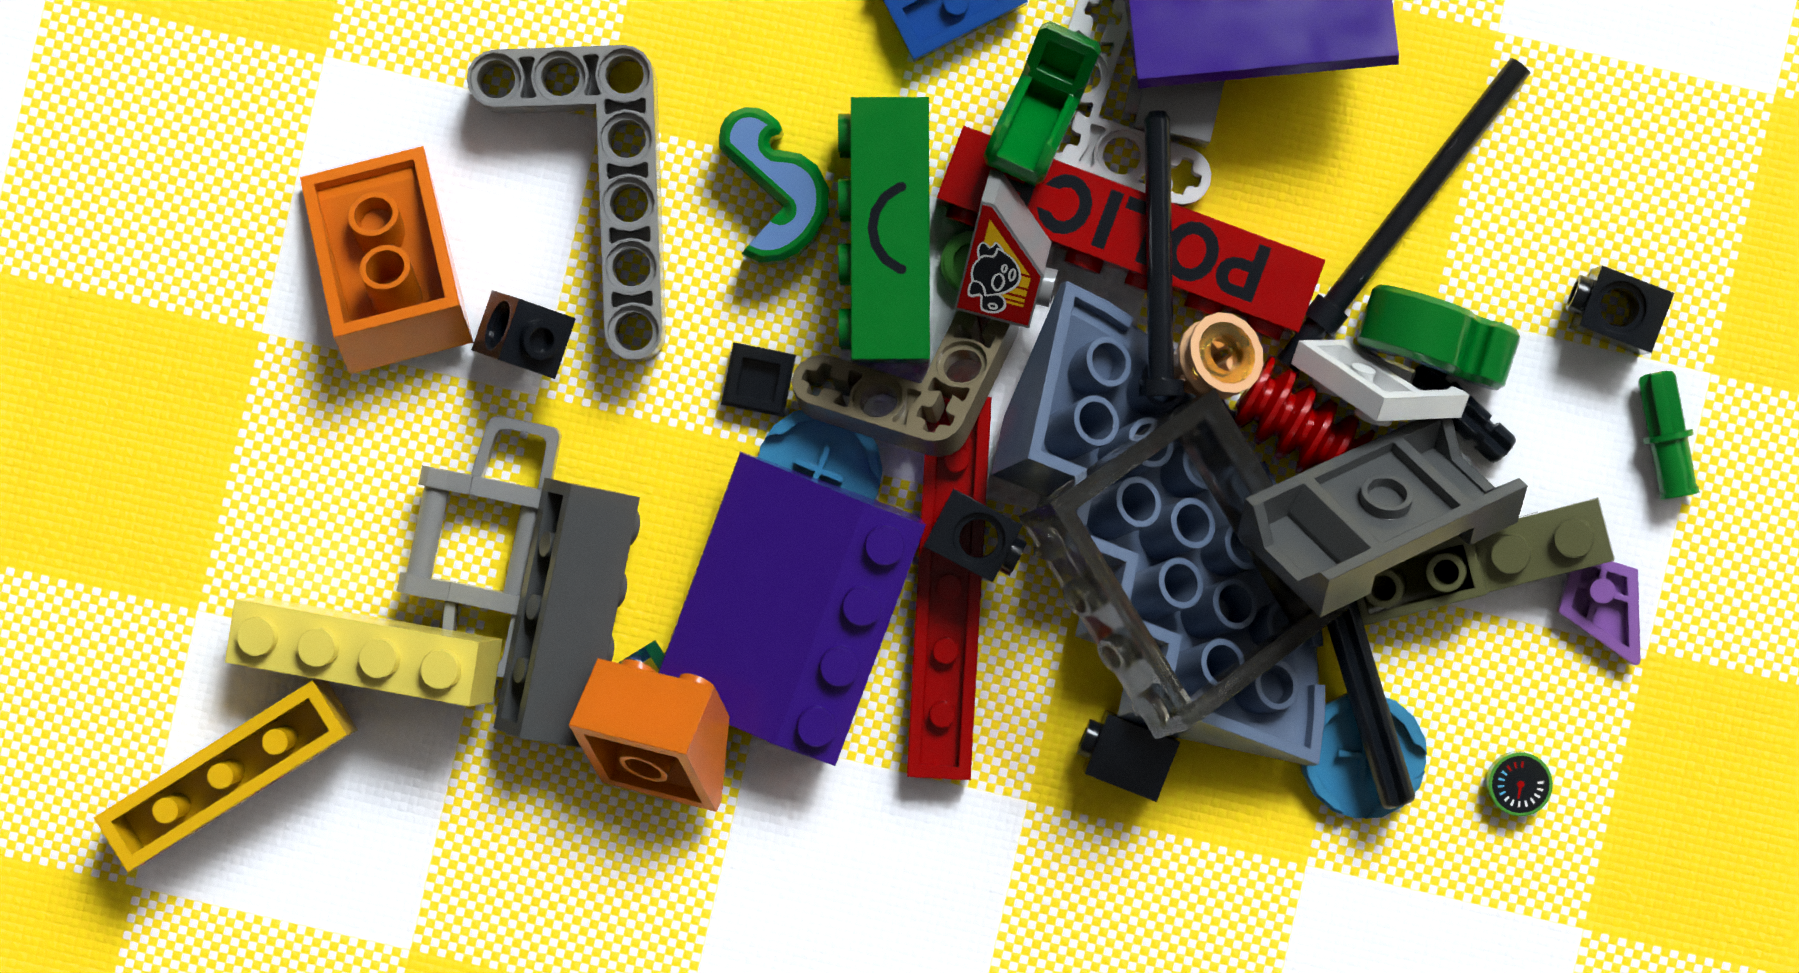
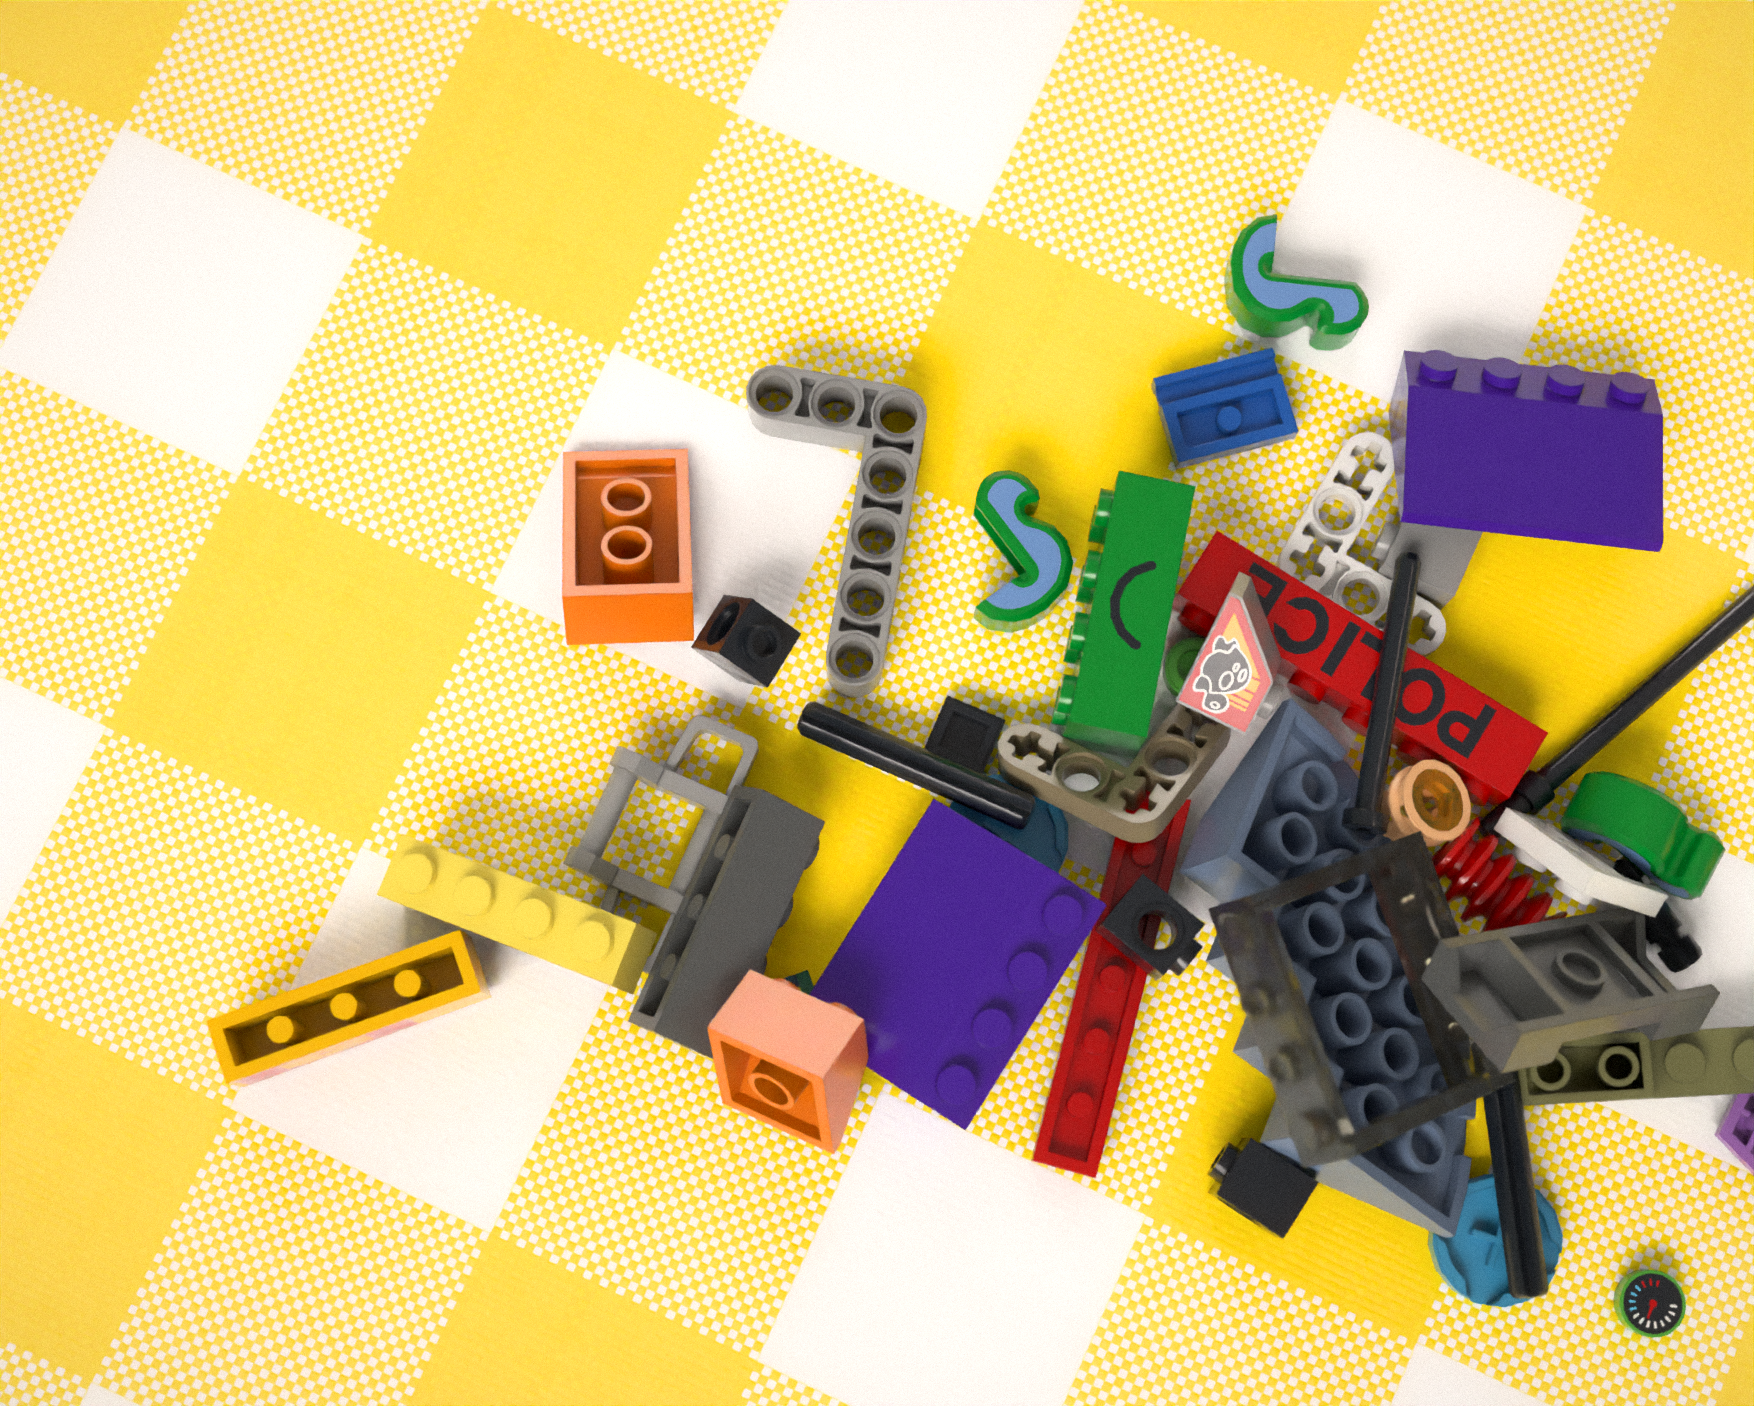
camera: 10 degrees right, 10 degrees down
green animal [983,21,1101,186] -> none
none -> black axle [797,701,1036,830]

